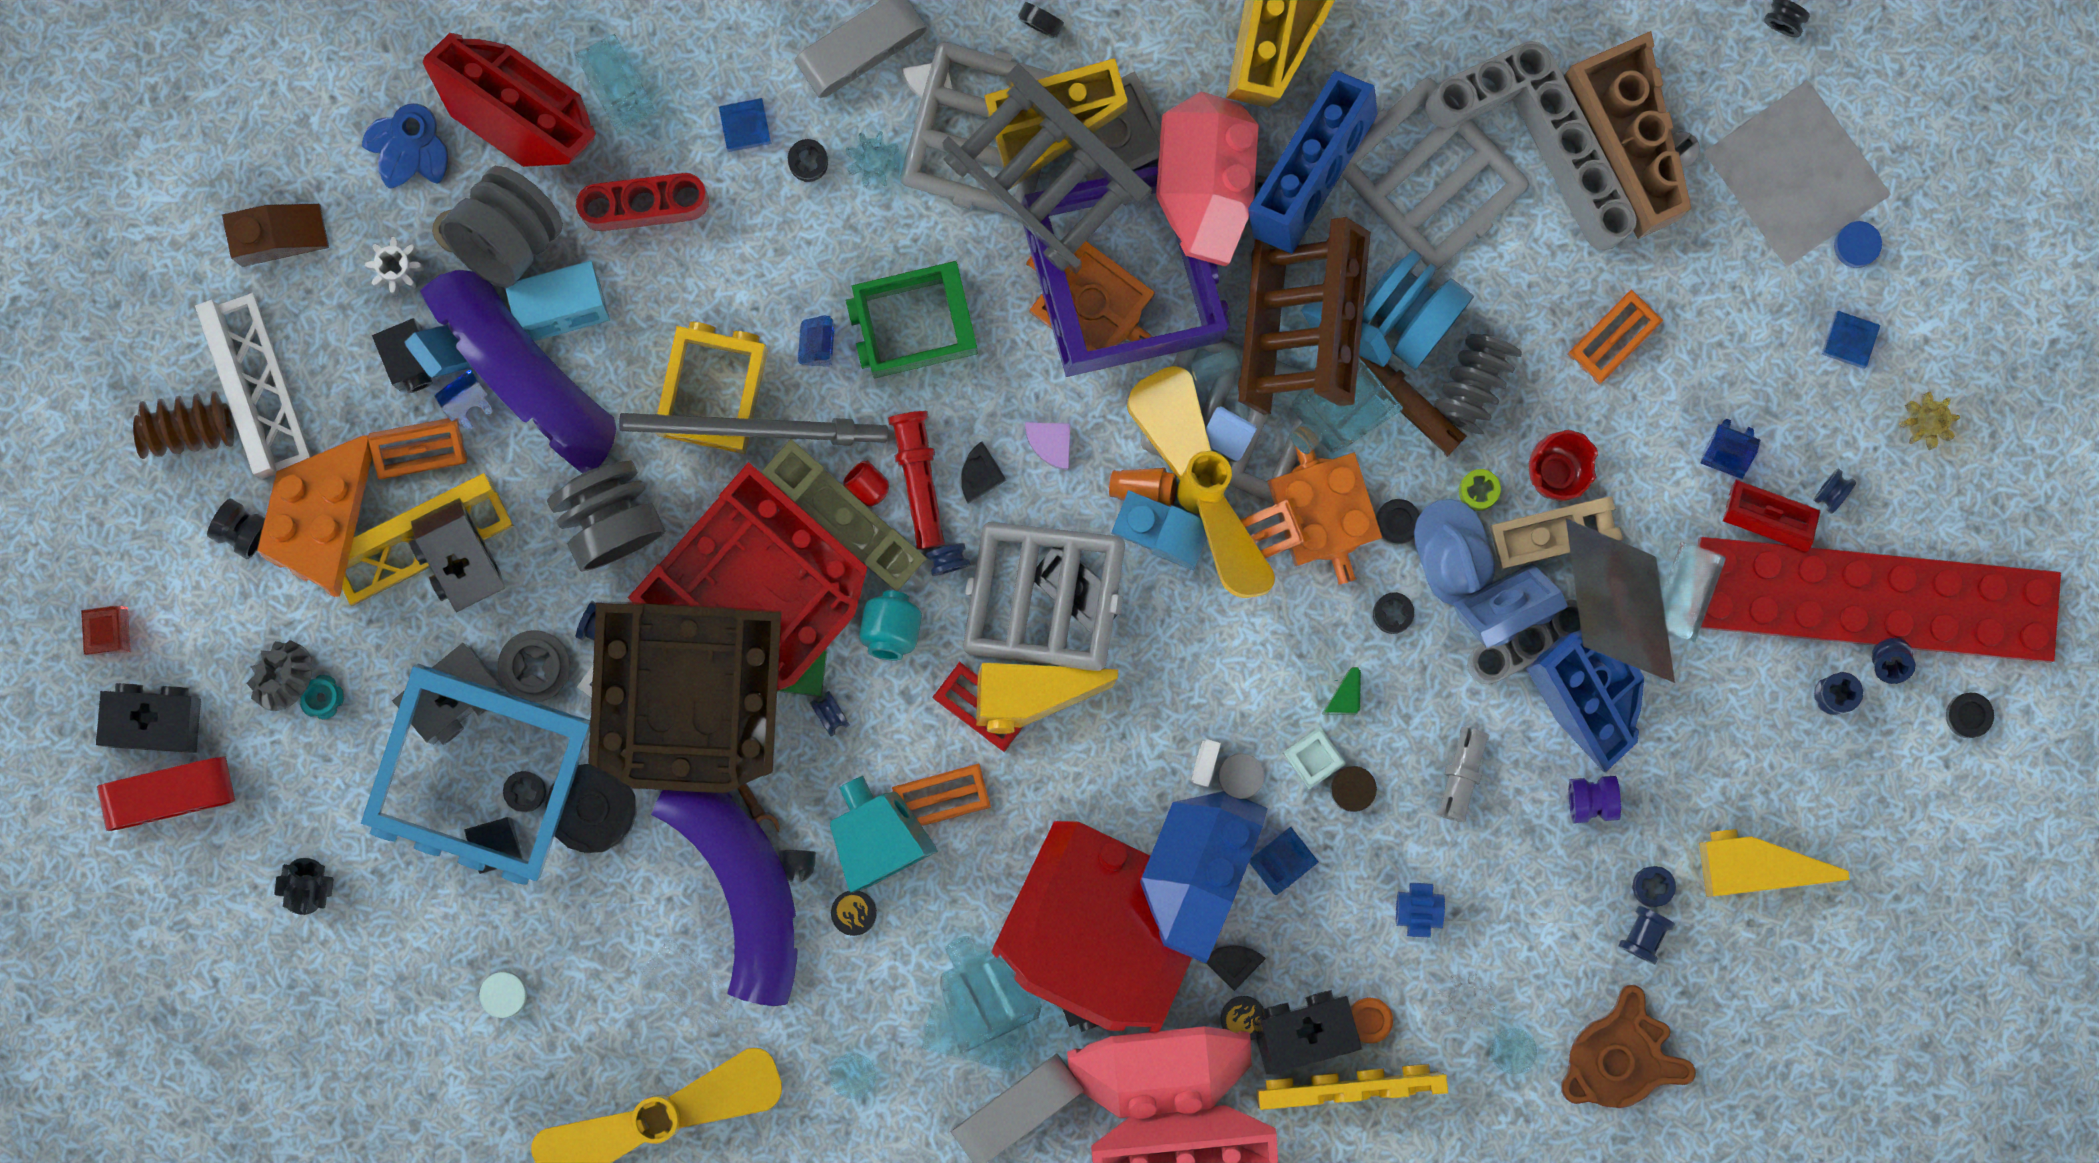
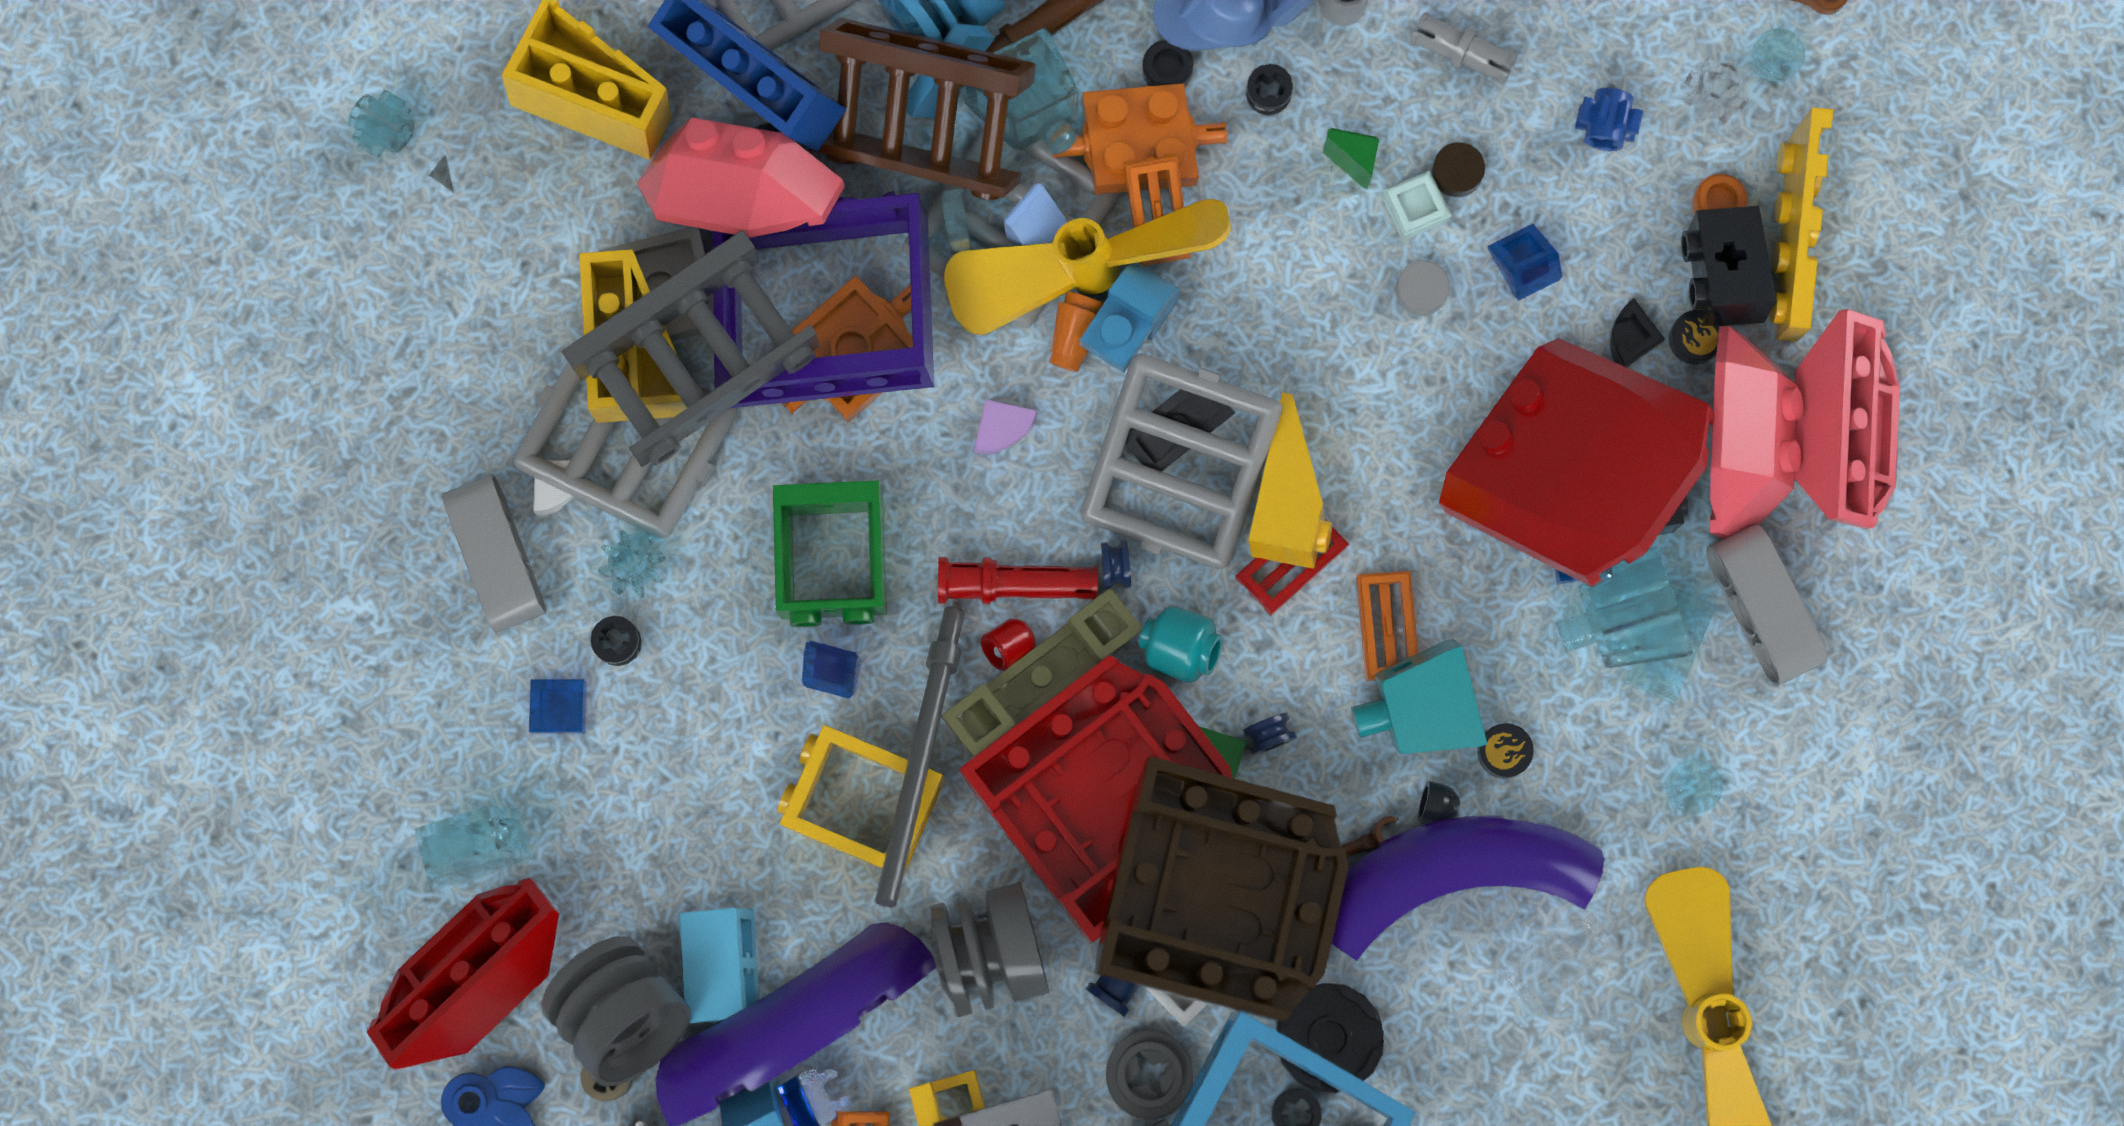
camera: 75 degrees left, 5 degrees down
red beam [576,173,709,231] -> none
black tile [961,441,1006,504] -> none
black tile [1018,2,1064,38] -> none
blue wedge [1140,791,1268,963] -> none
white tile [1190,739,1221,789] -> none

